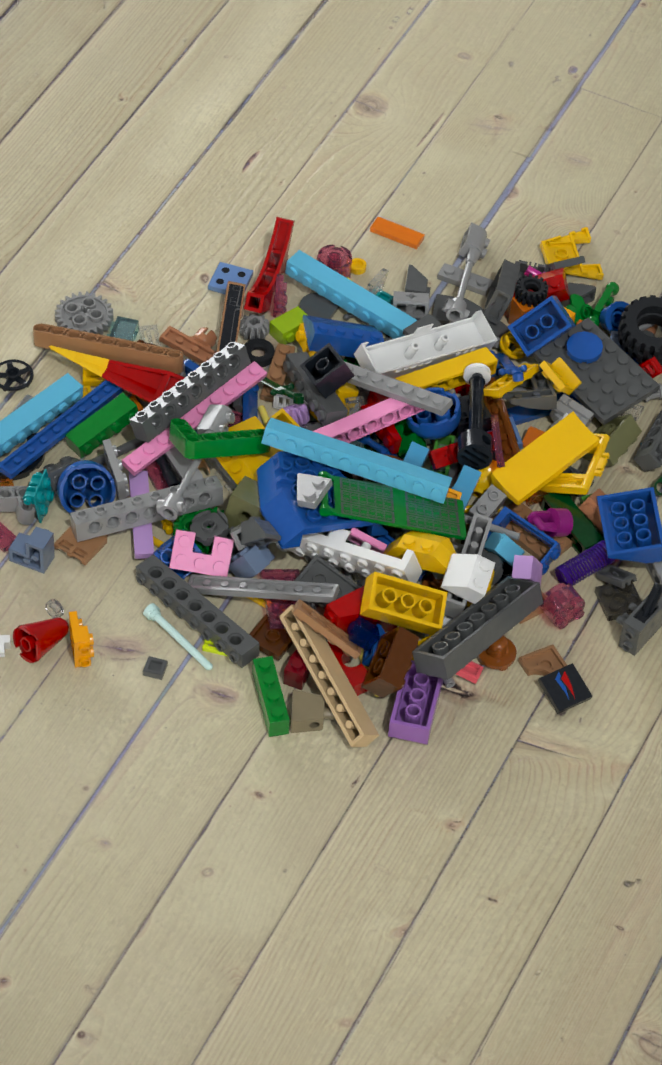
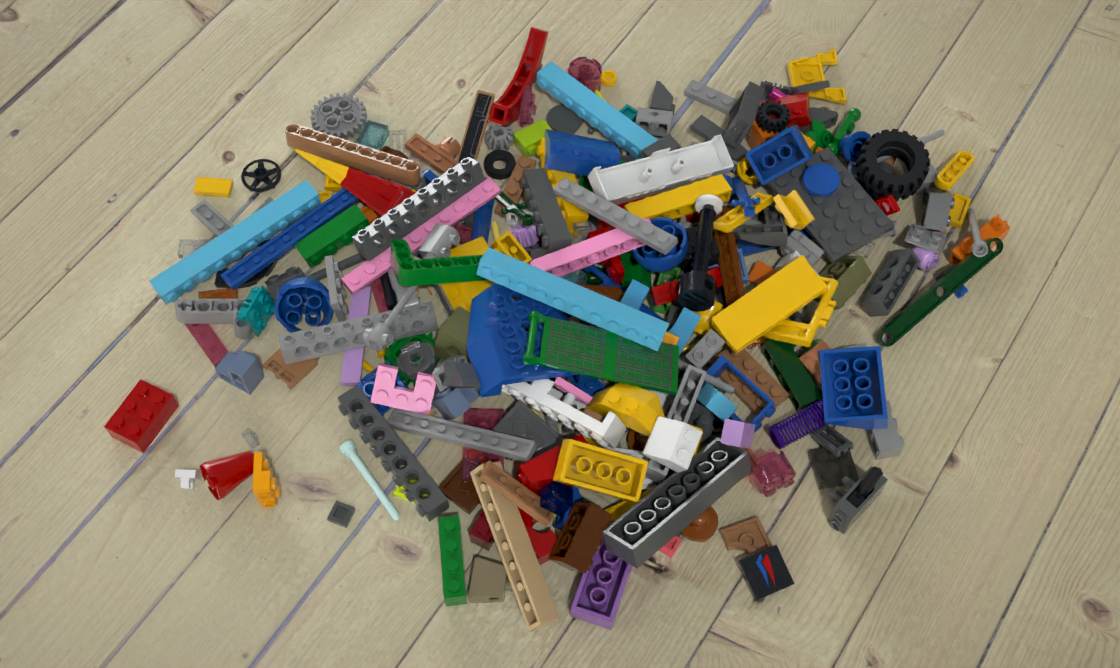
camera: 10 degrees right, 10 degrees up
medium blue tile [208,262,253,294] -> none
light grey wing [297,473,333,509] -> none
black brick [300,343,355,398] -> none
clear plate [366,268,389,295] -> none
orange tile [370,217,425,249] -> none
dark grey tile [432,294,454,325] -> none
light grey bar [442,223,490,322] -> none
clear pink tile [491,415,505,468] -> none
magenta piece [527,508,573,537] -> none

